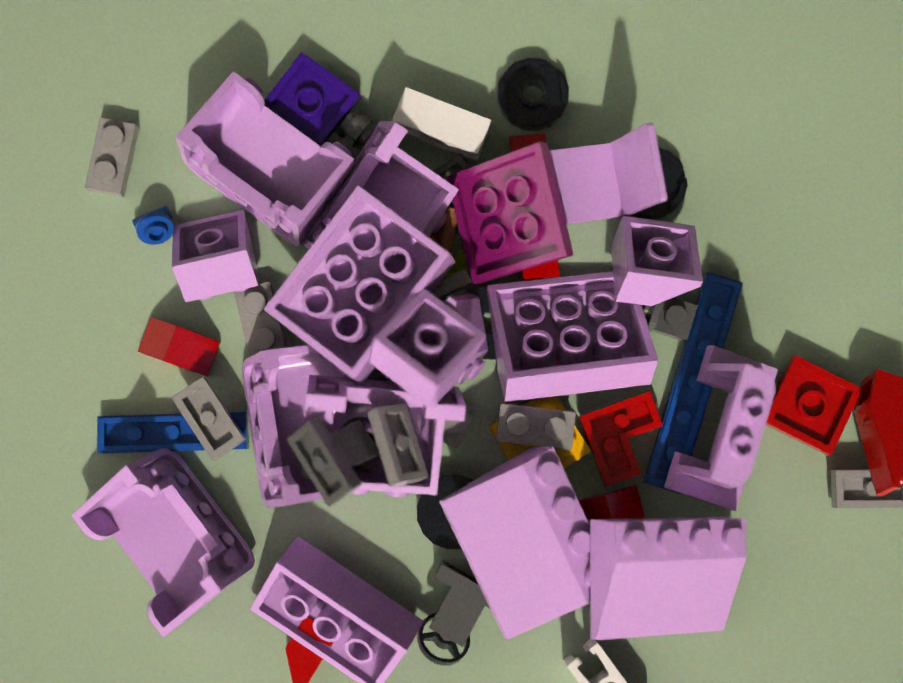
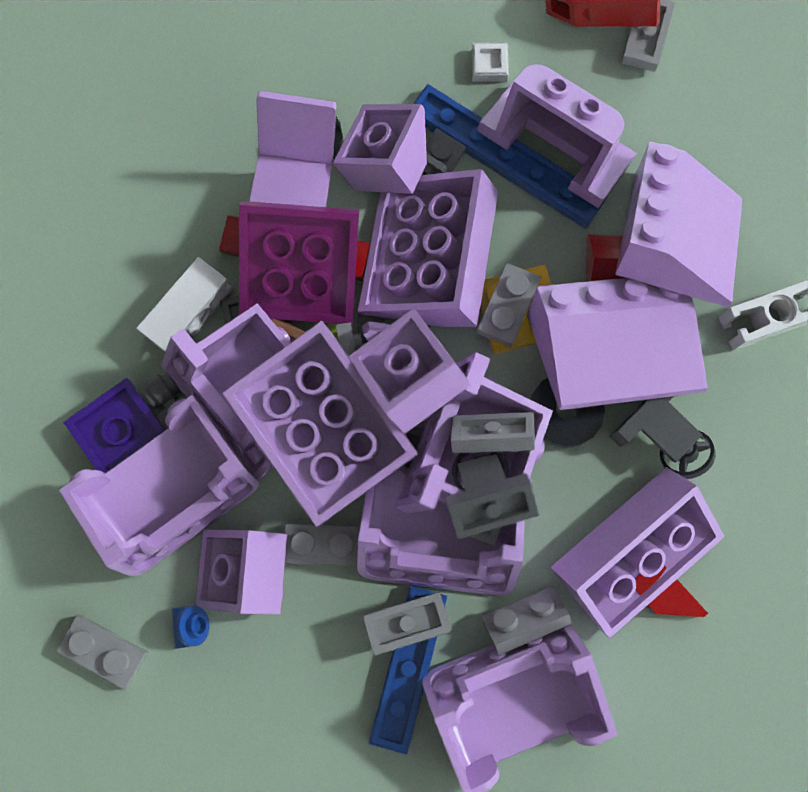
camera: 70 degrees left, 5 degrees down
red slope [137,317,221,377] -> none
black tile [497,58,569,131] -> none
red plate [579,391,663,487] -> none
red plate [766,355,863,455] -> none
none -> white tile [472,43,508,82]
none -> light grey plate [482,586,572,655]

